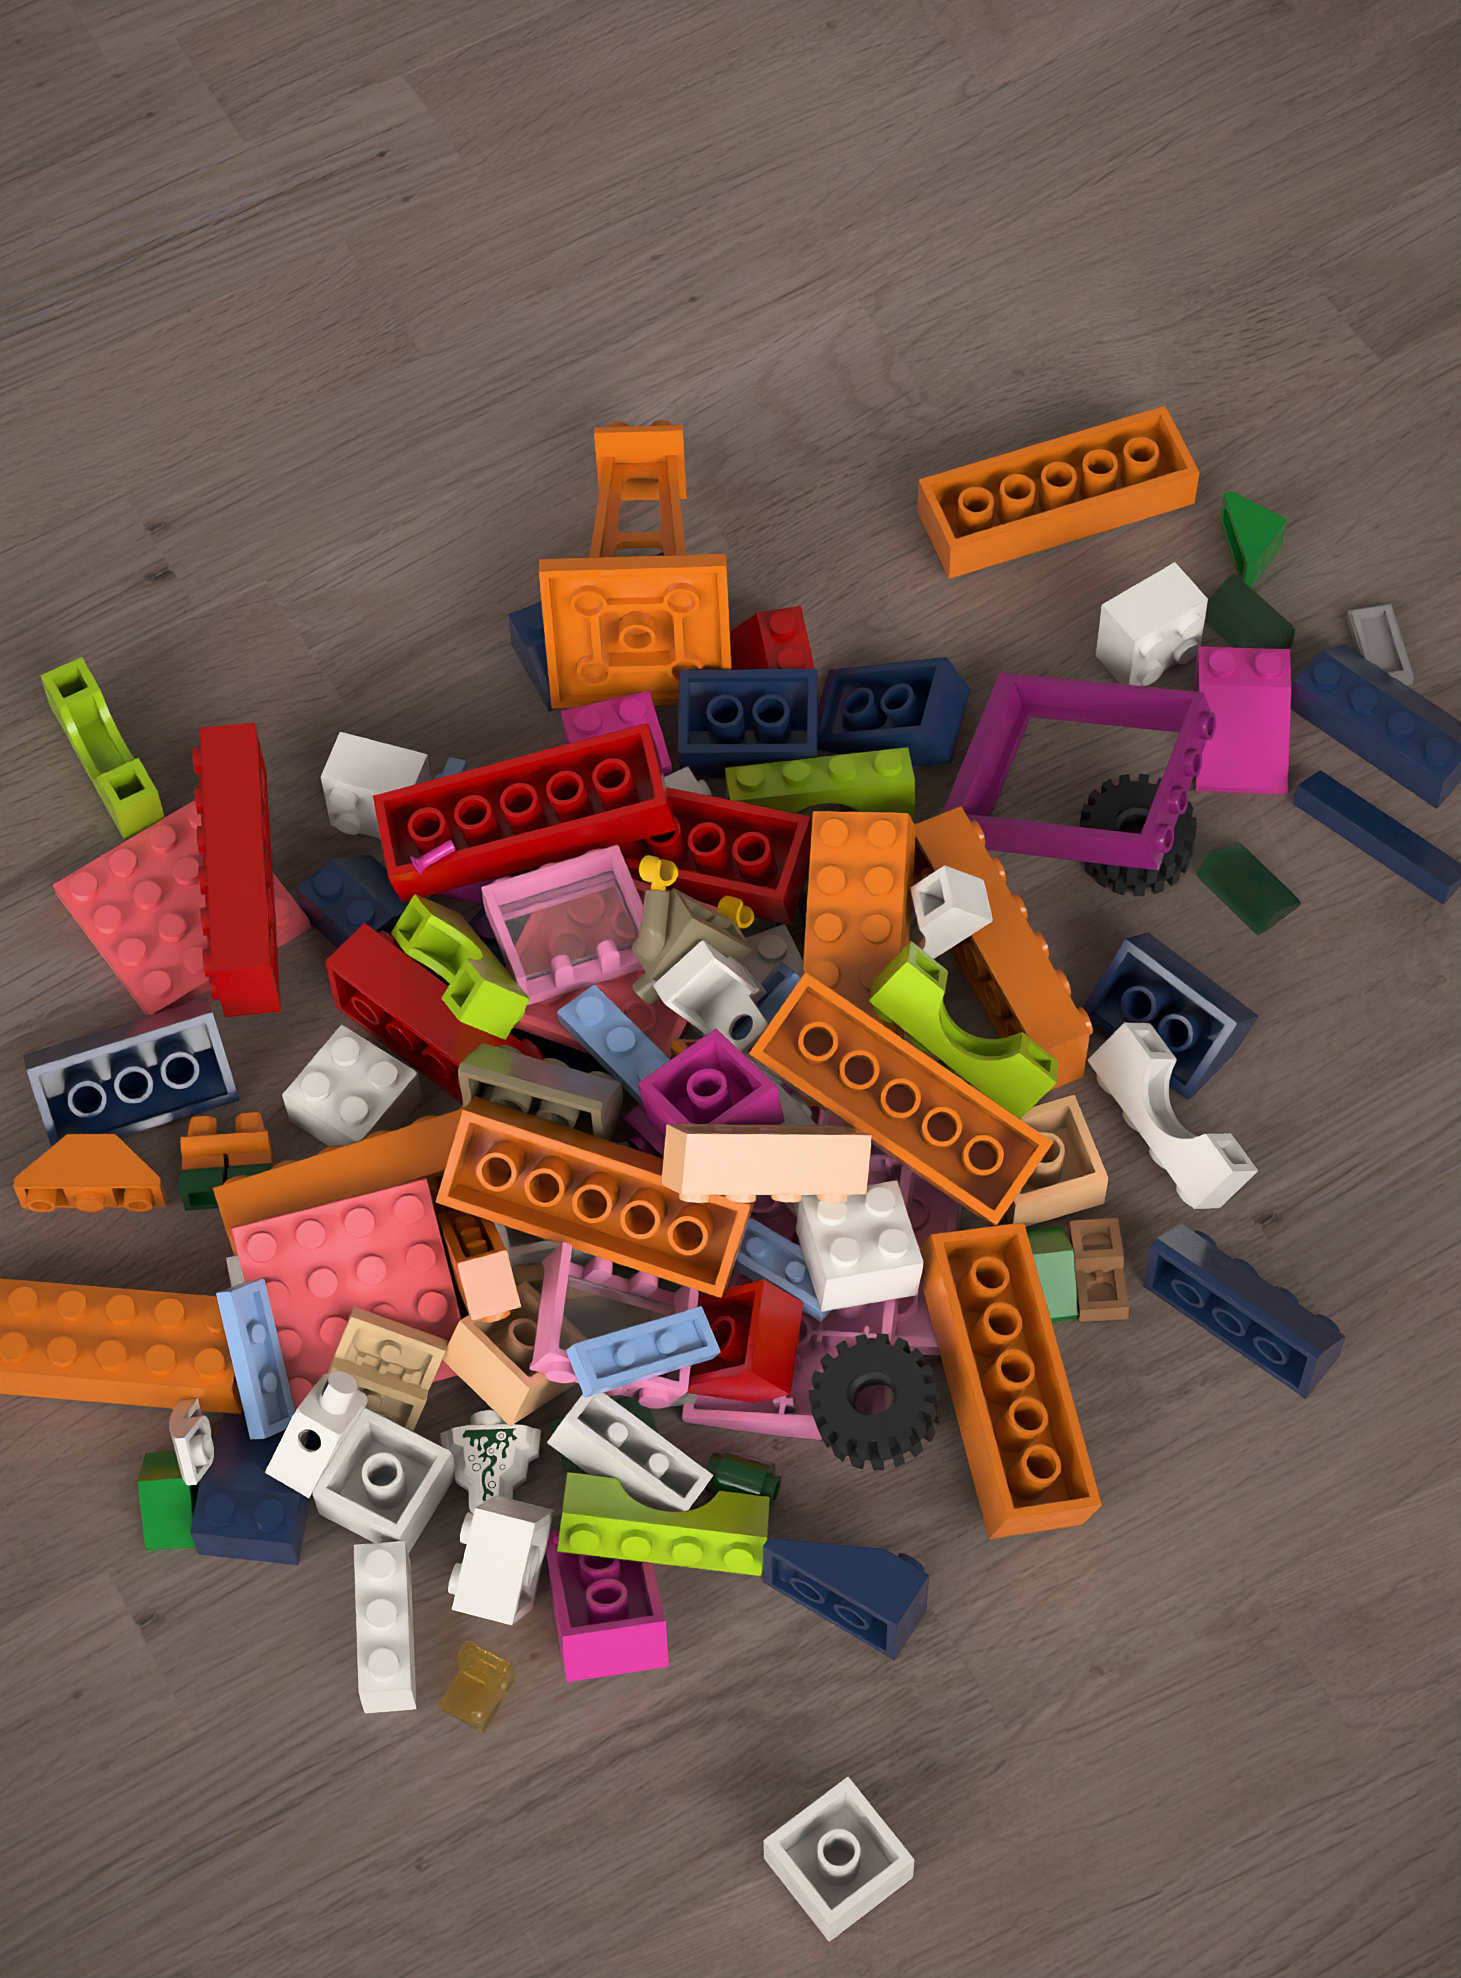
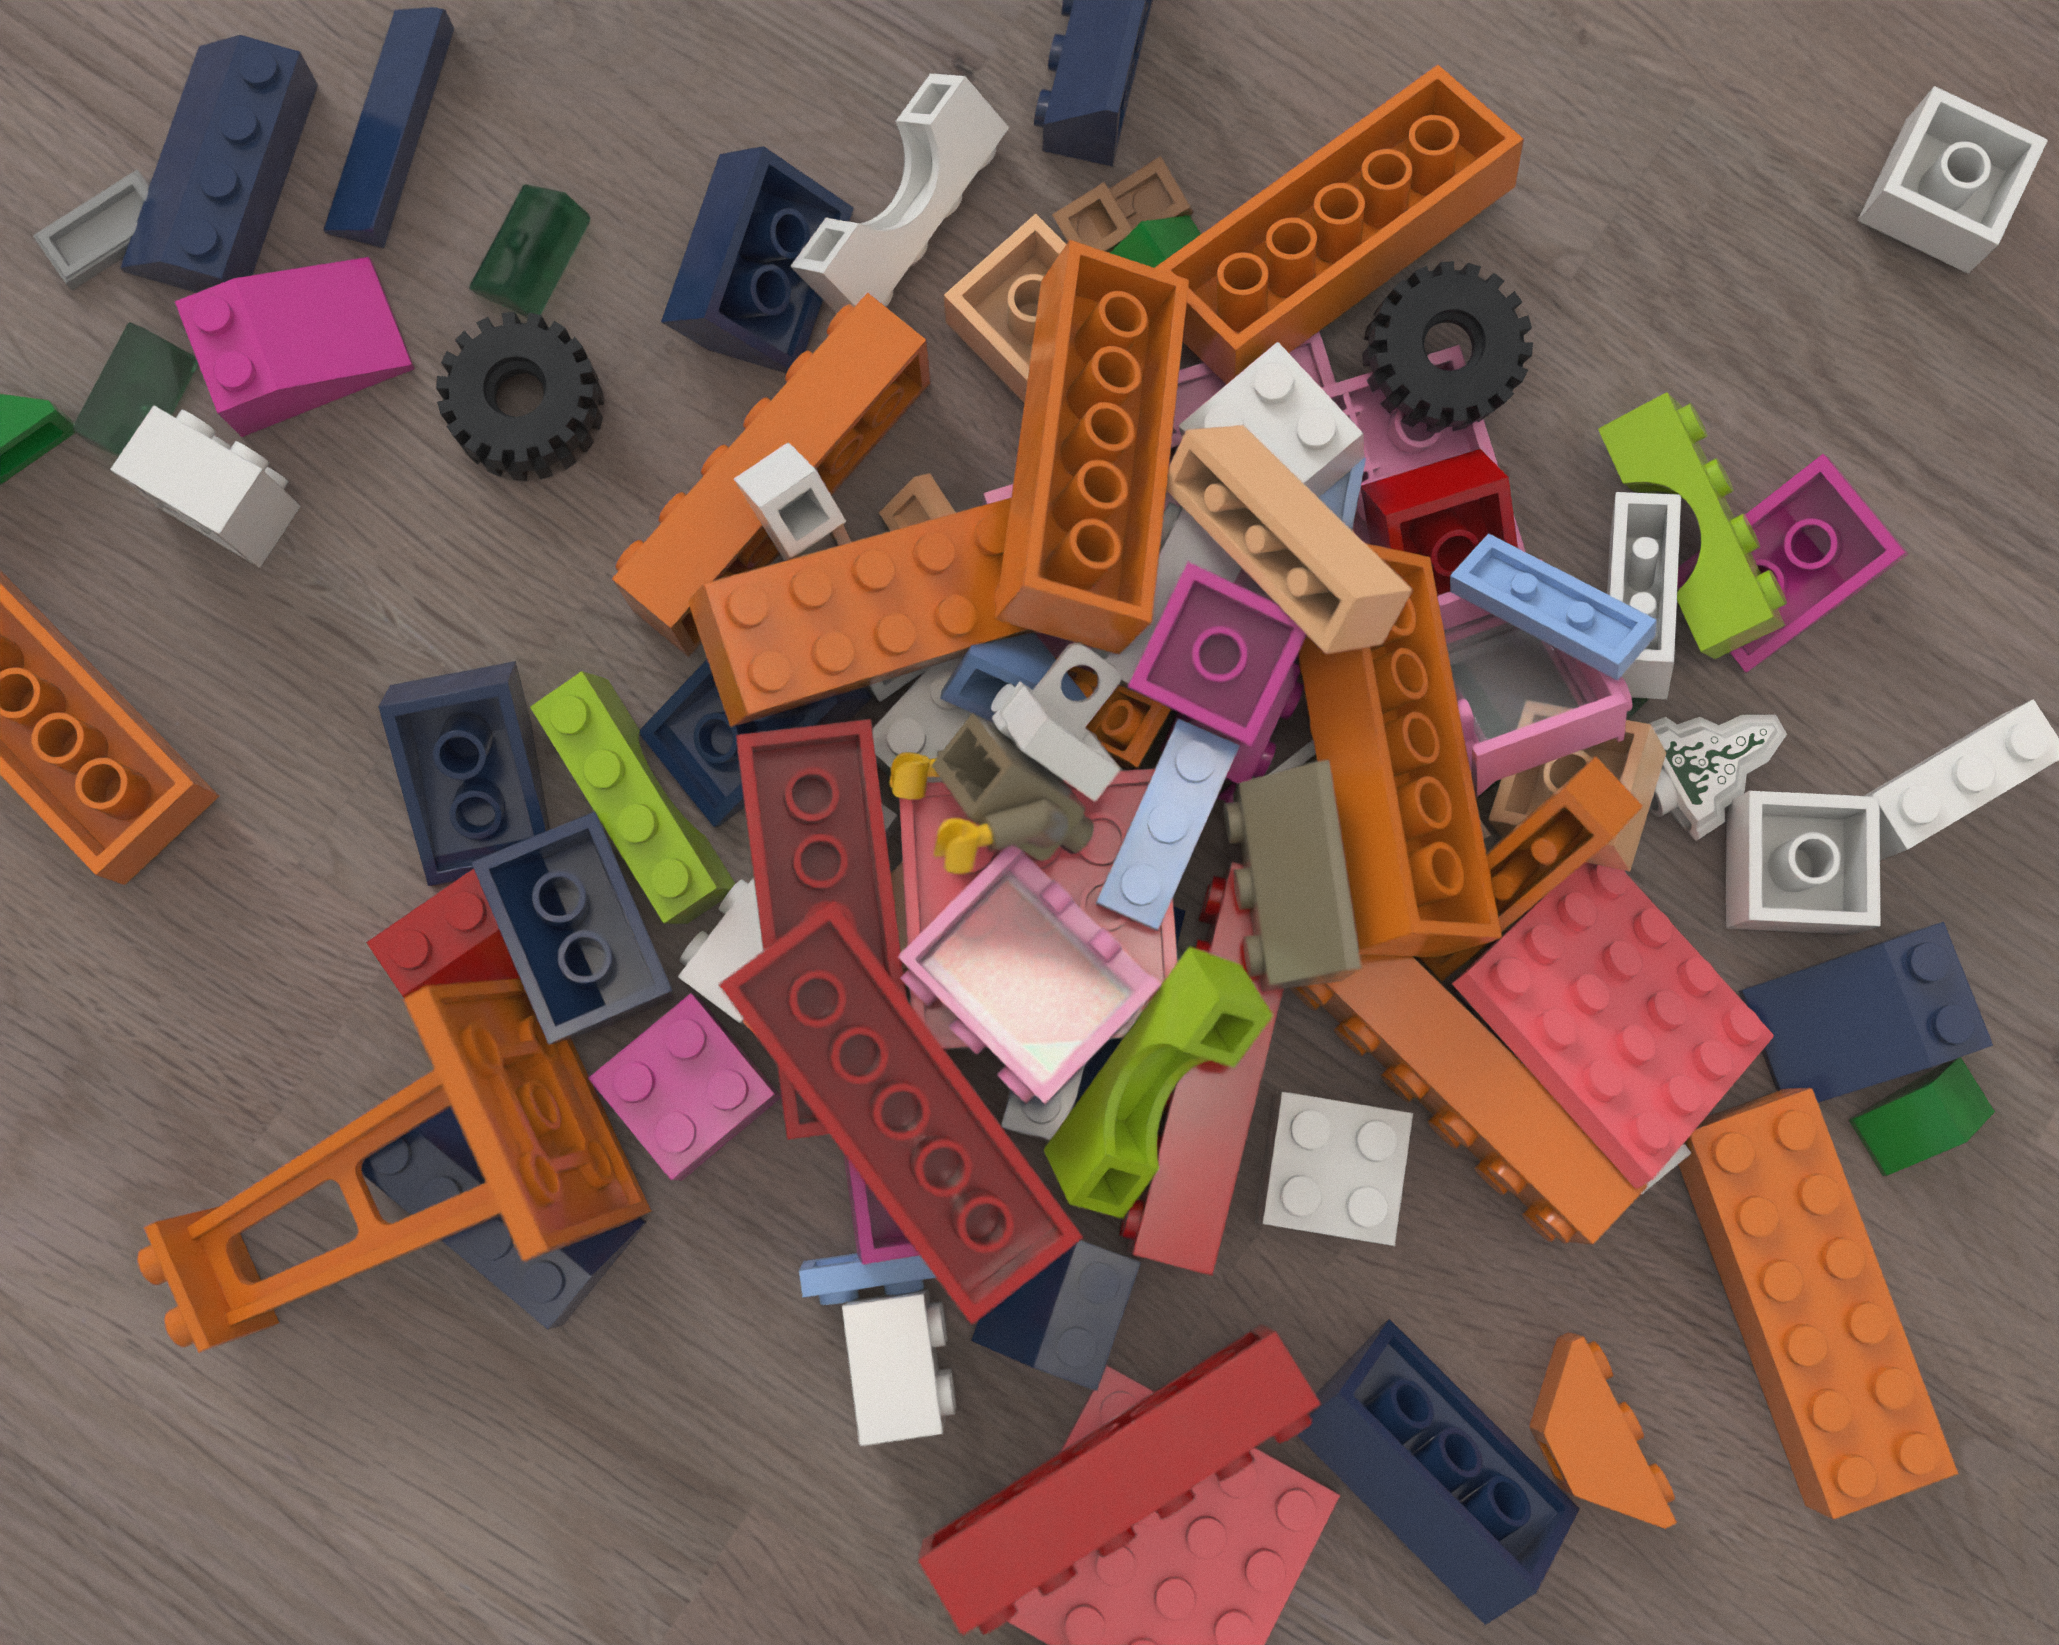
camera: 120 degrees left, 20 degrees up
white slope [169,1398,214,1485] -> none
orange hips [179,1112,275,1211] -> none
light blue plate [216,1278,295,1439] -> none
white torso [265,1371,368,1498] -> none
tan slope [327,1306,448,1432] -> none
dark pink piece [411,840,456,876] -> none
clear yellow panel [440,1640,515,1733] -> none
white brick [448,1495,555,1625] -> none
dark green brick [704,1450,781,1505] -> none
dark blue slope [763,1538,929,1661] -> none
lime arch [869,941,1059,1119] -> none
magenta window [942,673,1216,870] -> none

